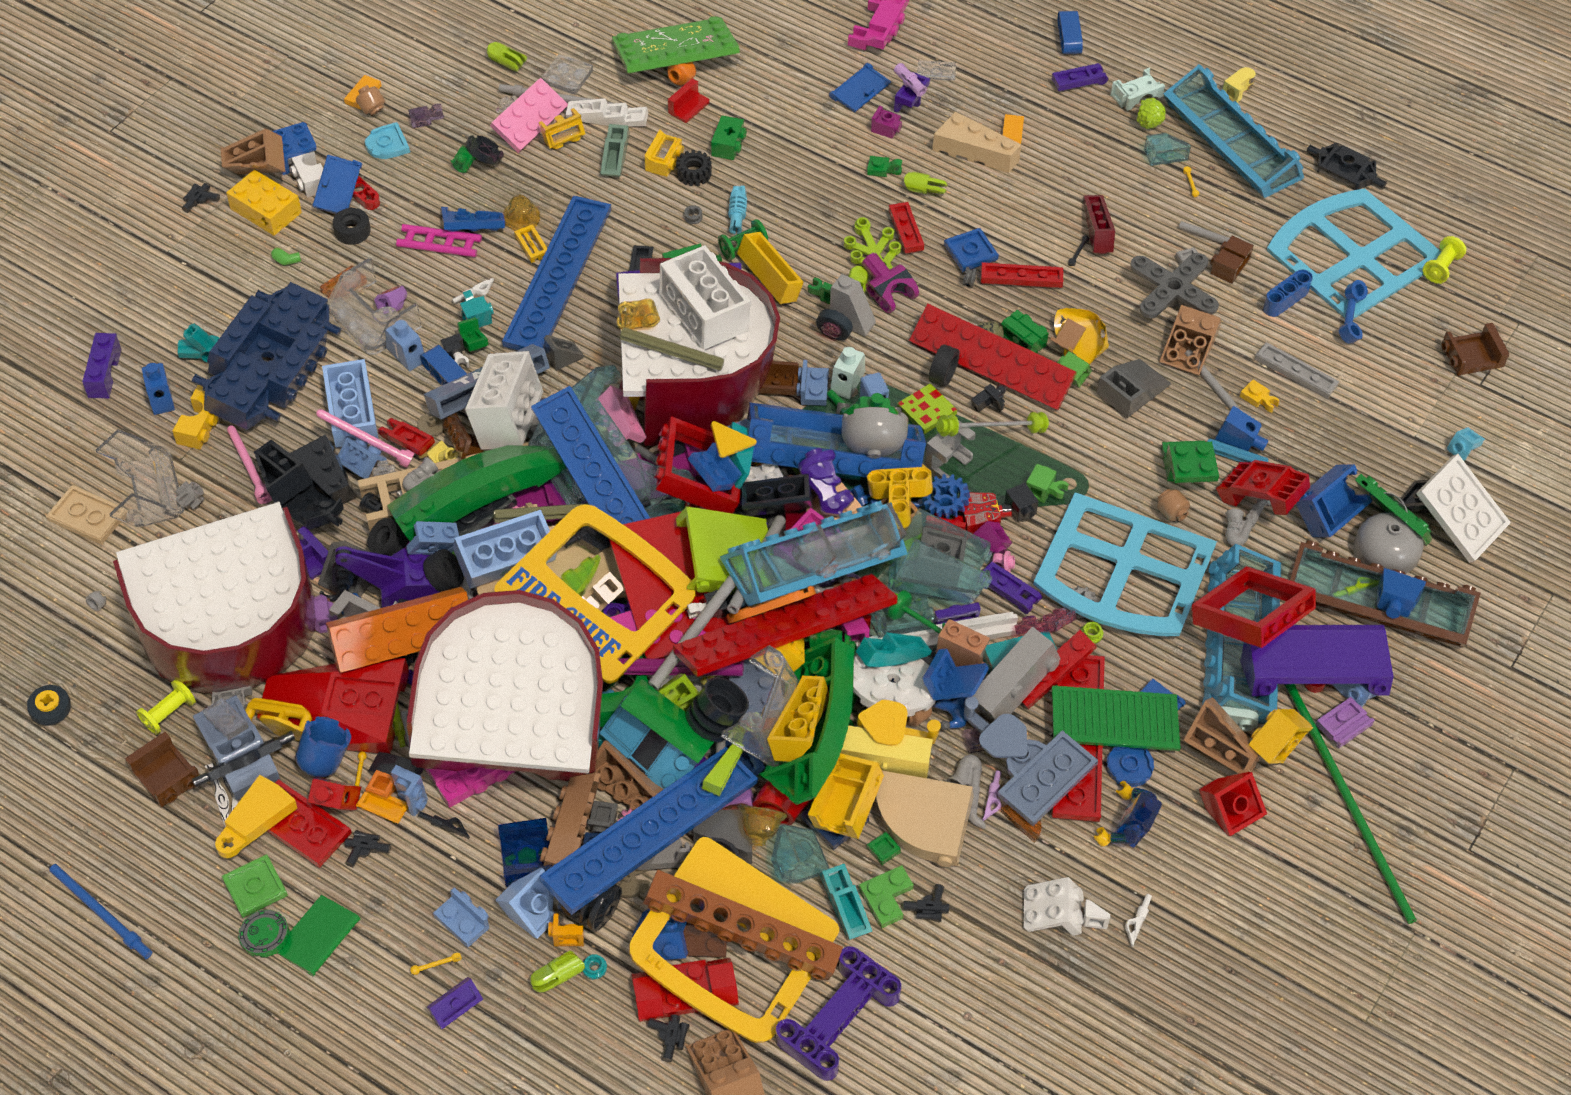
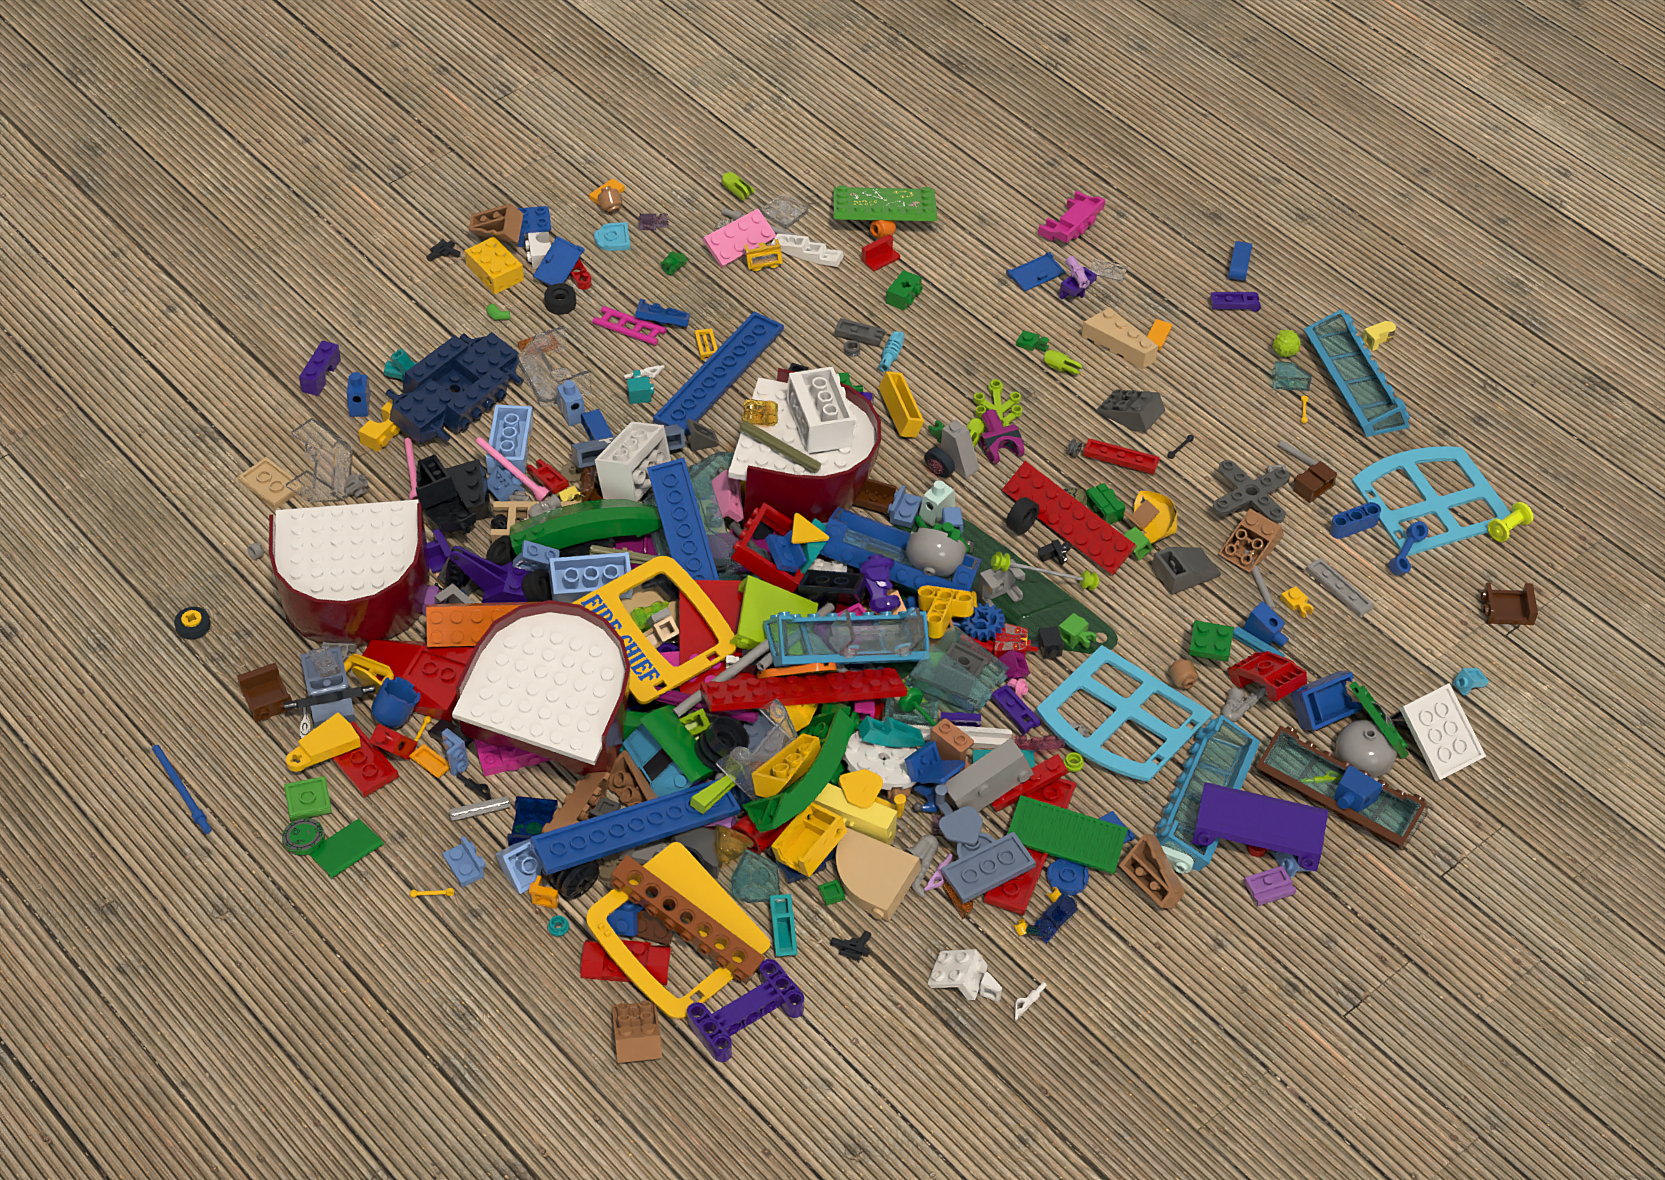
camera: 15 degrees right, 5 degrees down
neon yellow hose [136,680,196,735] -> none
black piece [345,830,391,867] -> none
orange slope [365,770,397,798] -> none
medium lavender rock [374,285,407,315] -> none
dark purple plate [427,977,483,1029] -> none
black piece [440,333,469,368] -> none
green bracket [457,317,489,352] -> none
black tile [465,135,504,165] -> none
clear yellow hat [503,194,540,231] -> none
lime arm [530,951,585,993] -> none
sand green slope [600,124,630,177] -> none
yellow window [645,129,684,177] -> none
black piece [647,1014,690,1062] -> none
black tyre [676,150,712,187] -> none
green hose [718,219,768,261] -> none
bright green plate [859,865,914,929] -> none
magenta brick [871,105,902,139] -> none
red plate [888,202,924,254] -> none
lime tile [897,383,957,434] -> none
blue plate [944,228,999,272] -> none
dark red slope [1083,195,1115,254] -> none
light aqua piece [1110,68,1165,111] -> none
red window [1191,566,1316,648] -> none
red slope [1199,771,1267,836] -> none
yellow hinge [1248,709,1313,764] -> none
green piece [1284,684,1417,924] -> none
black plate [1306,142,1387,190] -> none
none -> light grey axle [449,796,511,821]
none -> light grey tile [646,607,671,627]
none -> dark grey hinge [835,318,886,346]
none -> dark grey slope [1096,389,1166,431]

